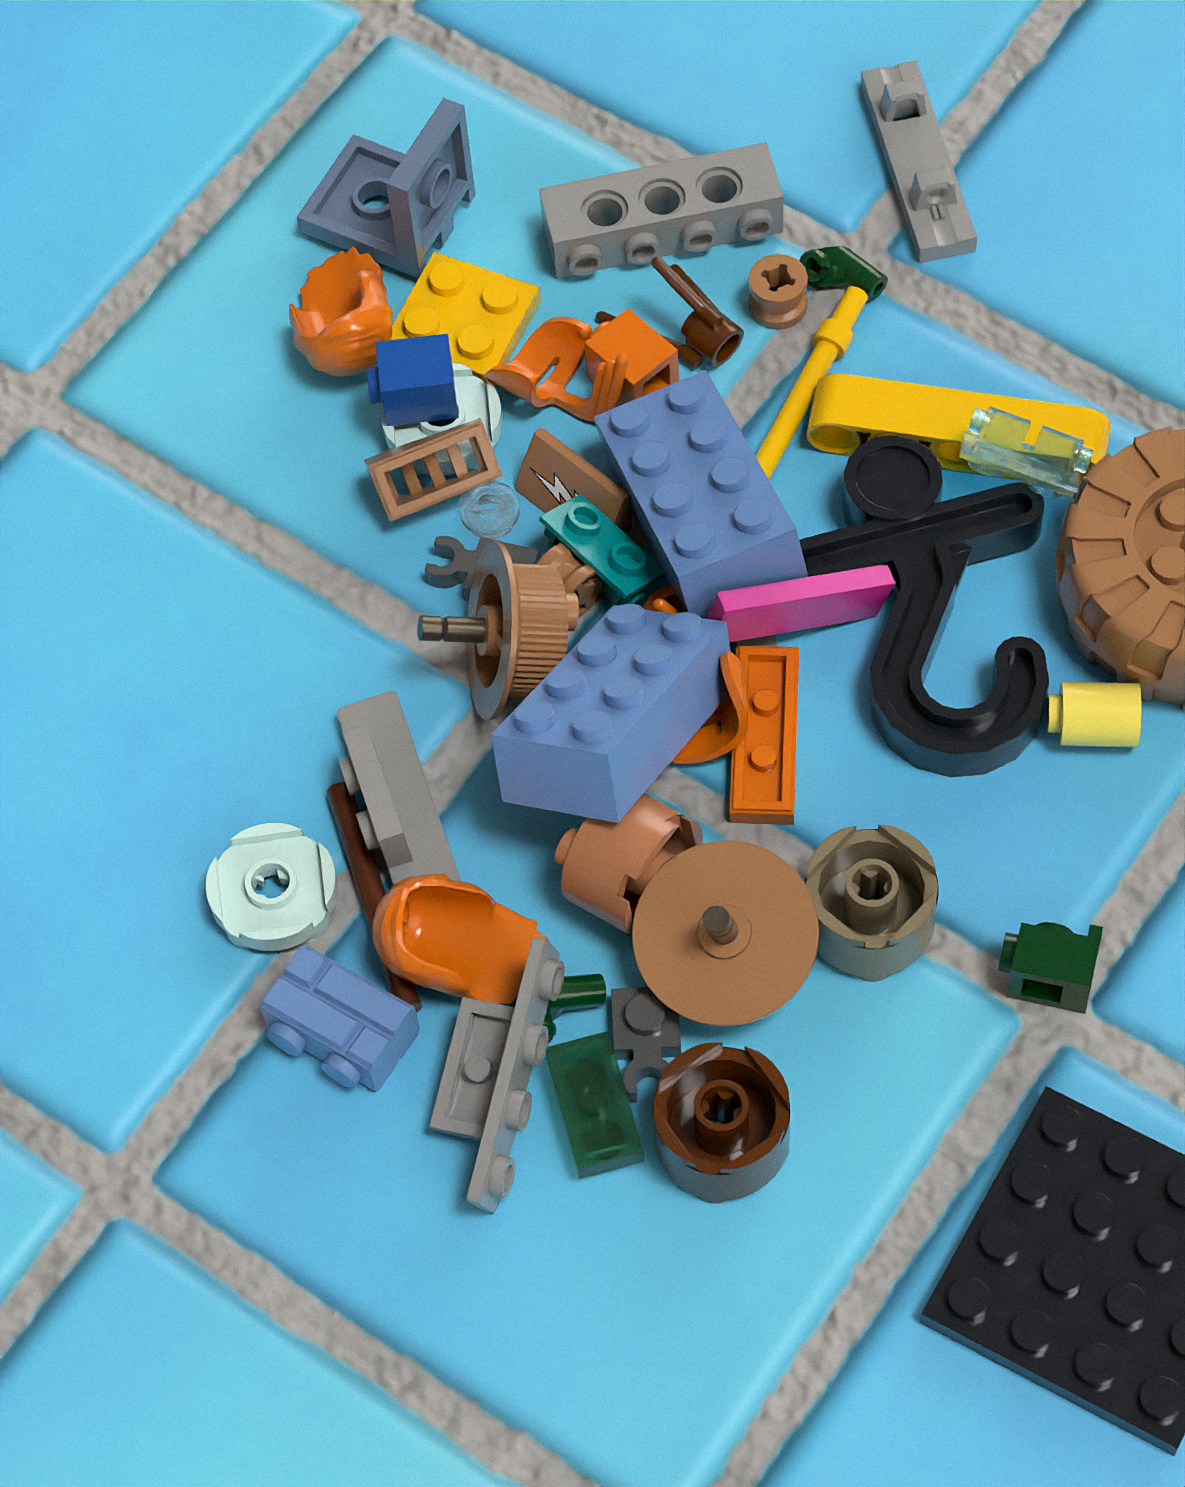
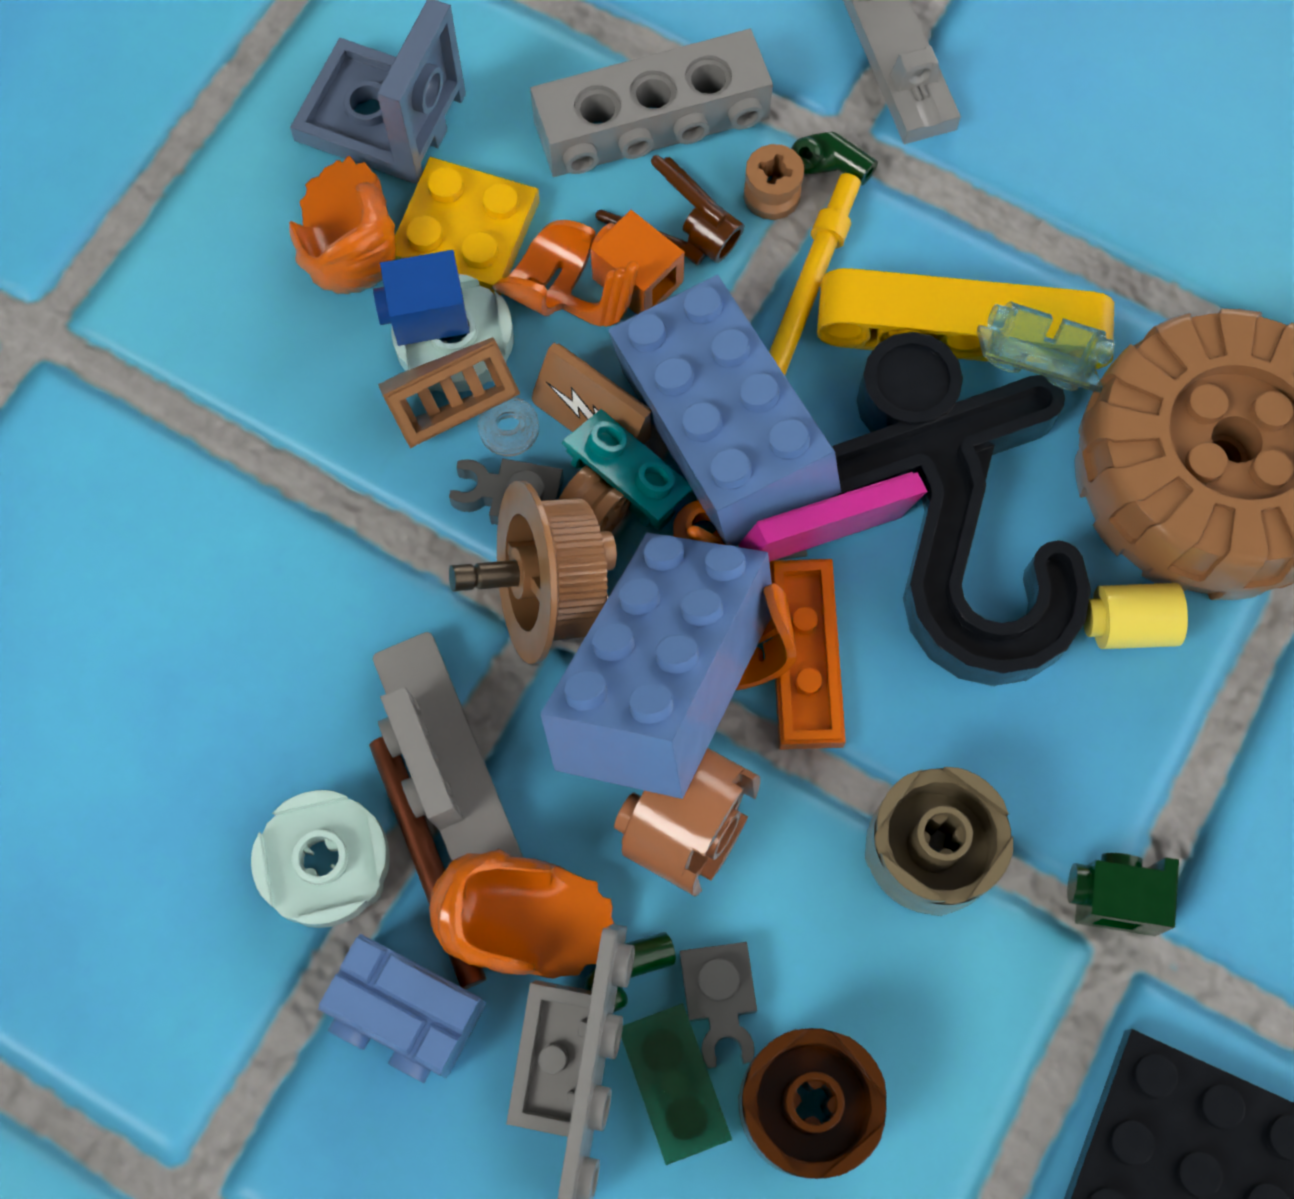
camera: 10 degrees left, 10 degrees up
medium nougat piece [632,840,819,1027] -> none

